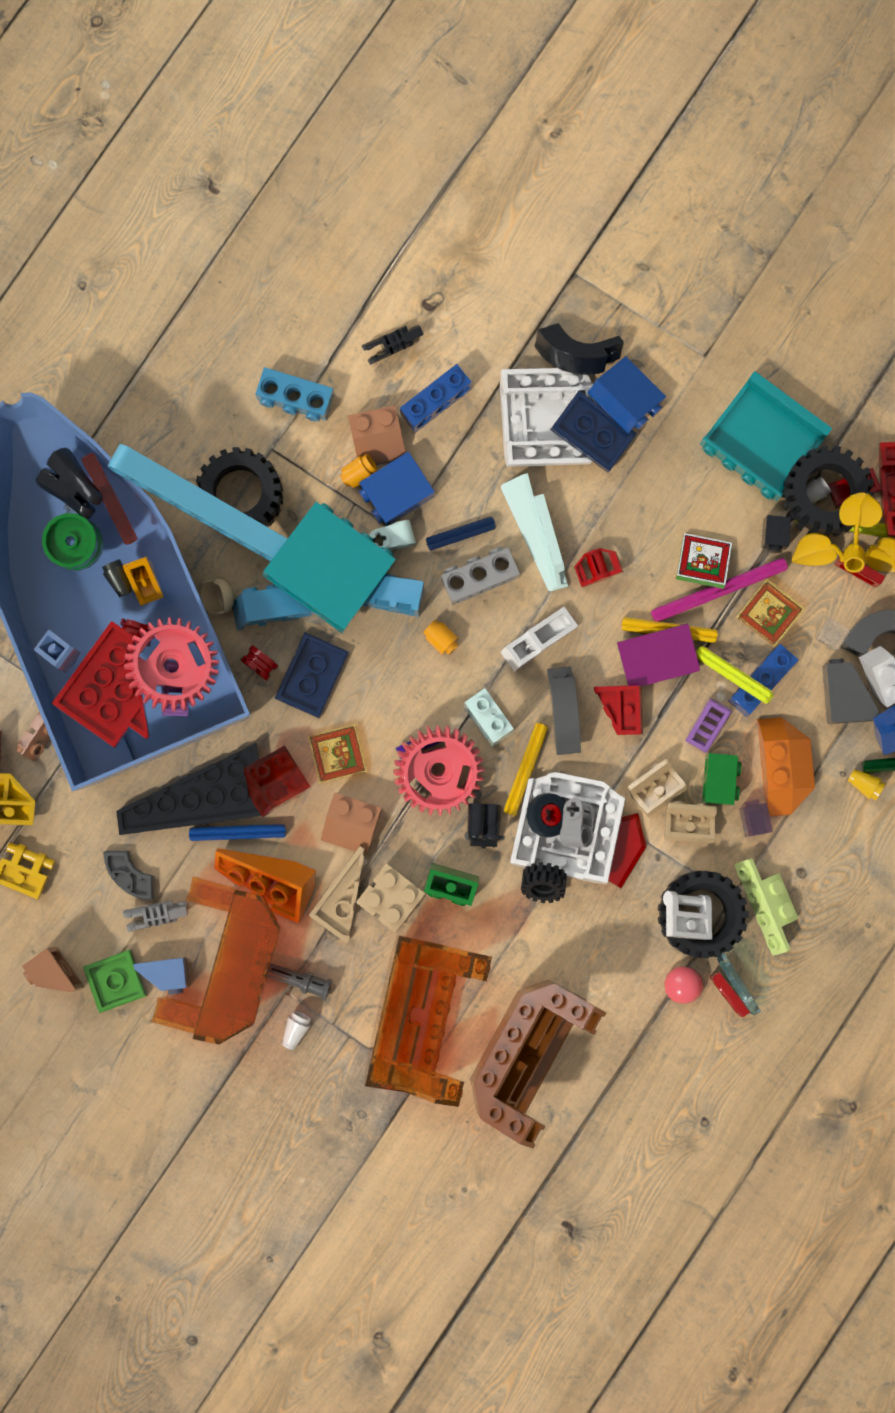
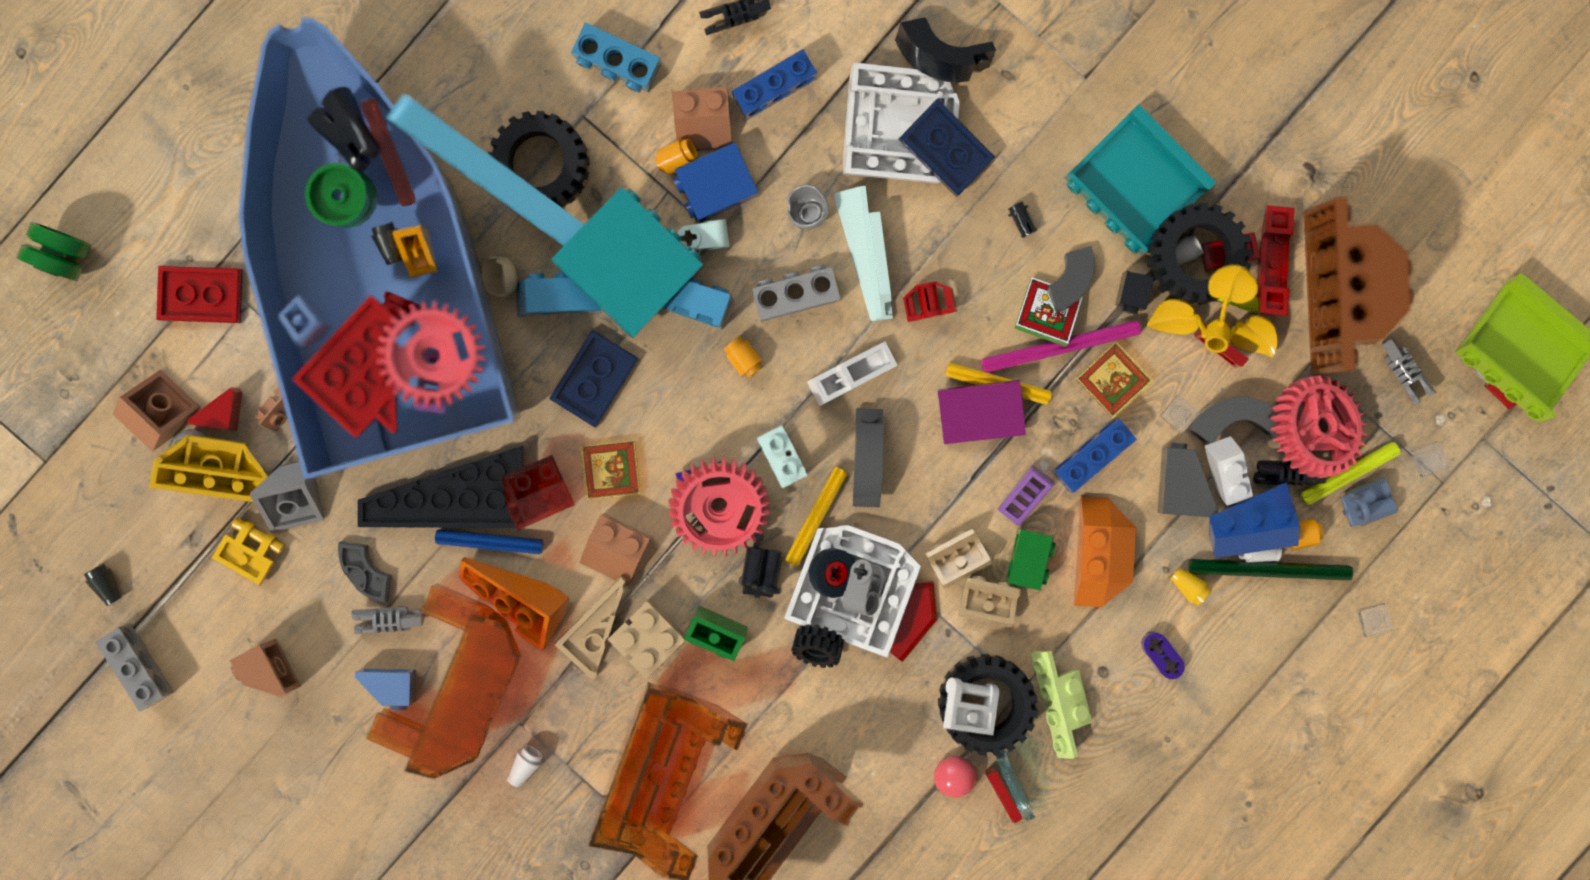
camera: 10 degrees right, 5 degrees up
bright green tile [83,949,147,1013] -> none
red wheel [240,645,279,681] -> none
dark grey pin [256,959,333,1001] -> none
dark blue axle [426,516,496,551] -> none
blue brick [587,356,666,433] -> none
red wing [594,685,643,735] -> none
neon yellow axle [696,646,774,704] -> none
clear purple brick [739,799,773,837] -> none
none -> light grey slope [251,462,324,532]
none -> light grey hair [787,184,829,230]
none -> black pin [1008,201,1037,238]
none -> dark grey tile [1047,246,1094,313]
none -> dark purple beam [1141,632,1185,679]

